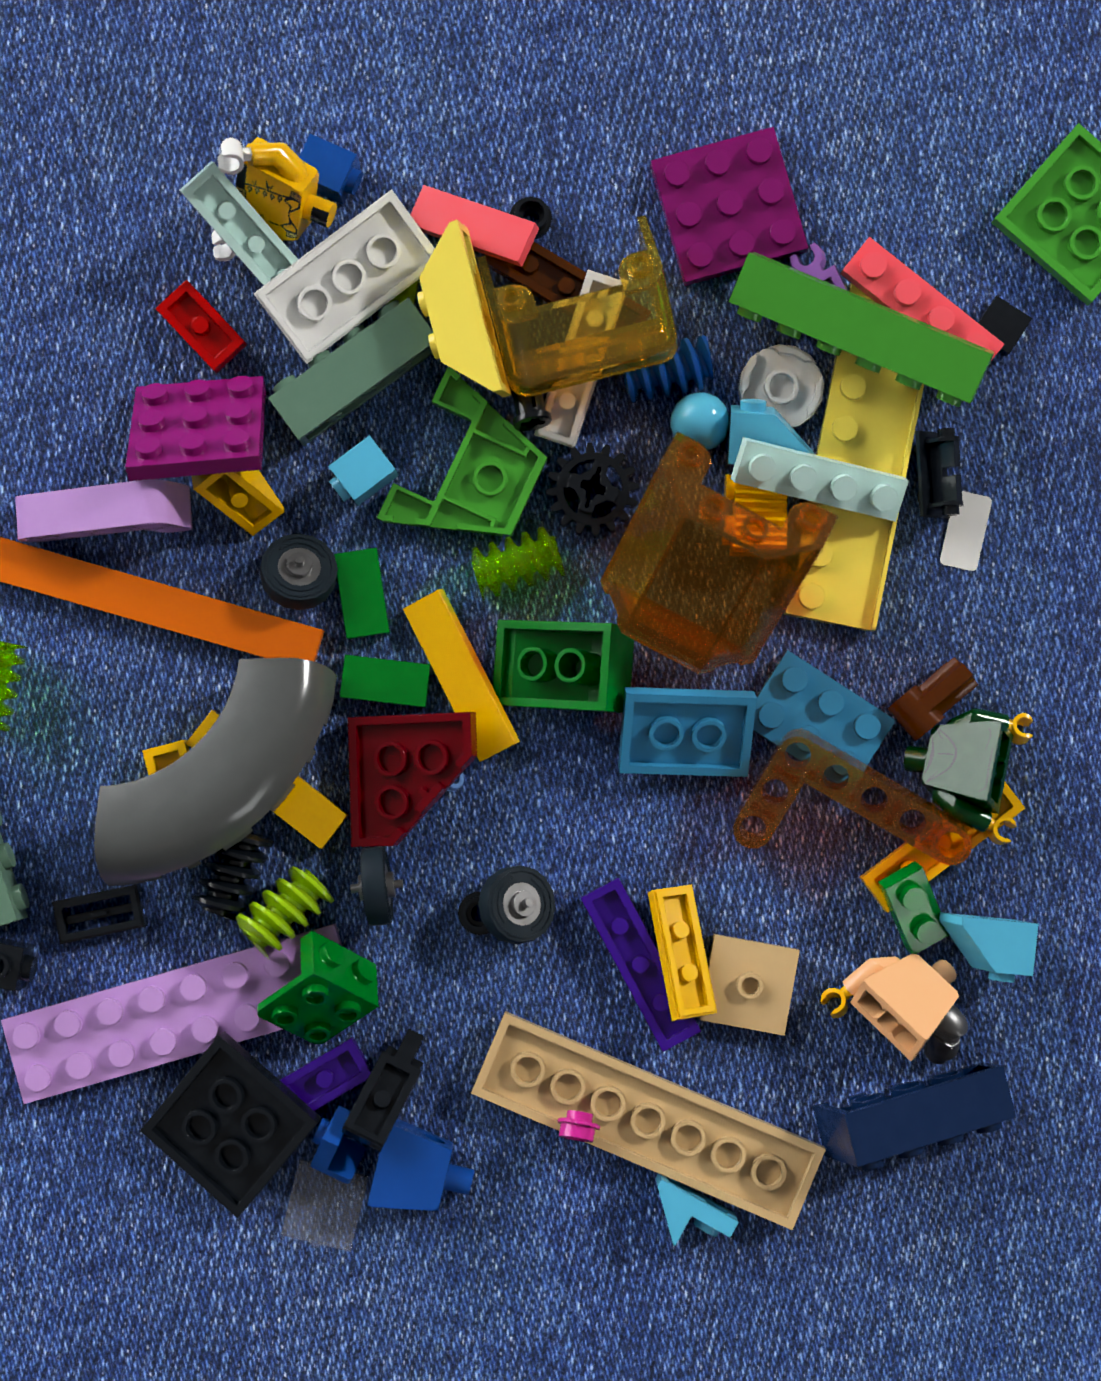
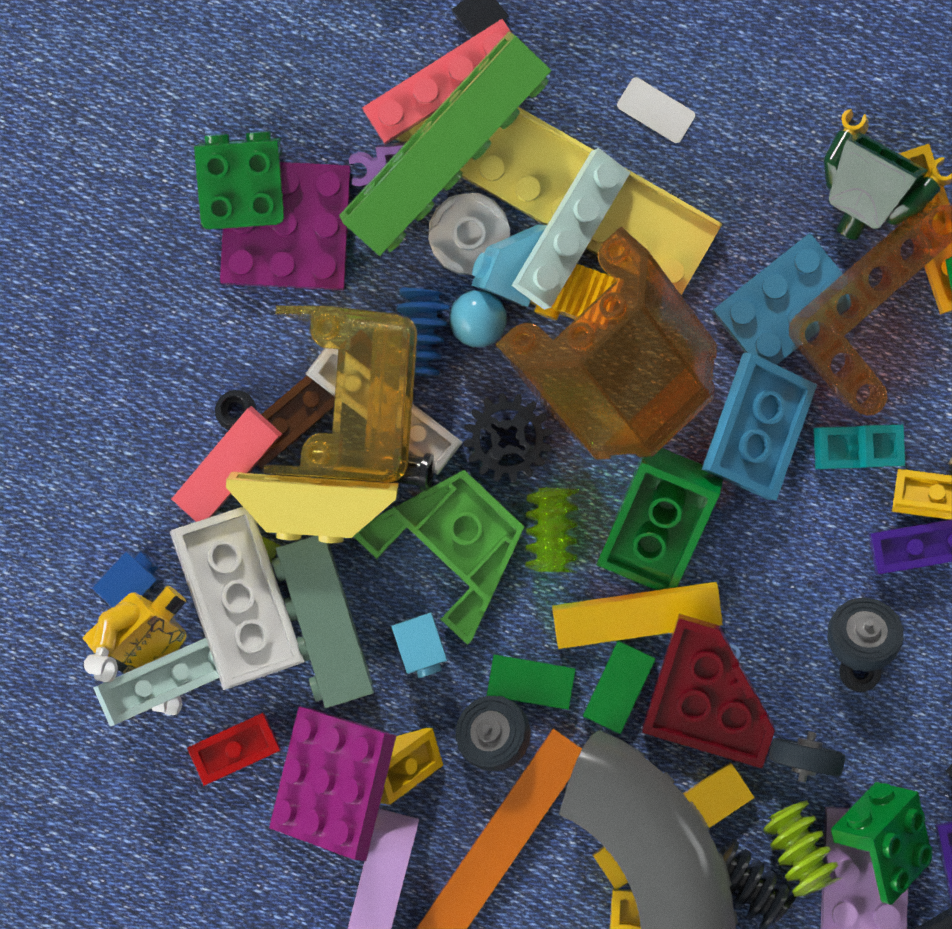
camera: 70 degrees left, 0 degrees up
reddish brown piece [887,657,978,742] -> none
black hinge [915,428,964,519] -> none
none -> green bracket [194,131,284,229]
none -> teal slope [813,424,905,470]

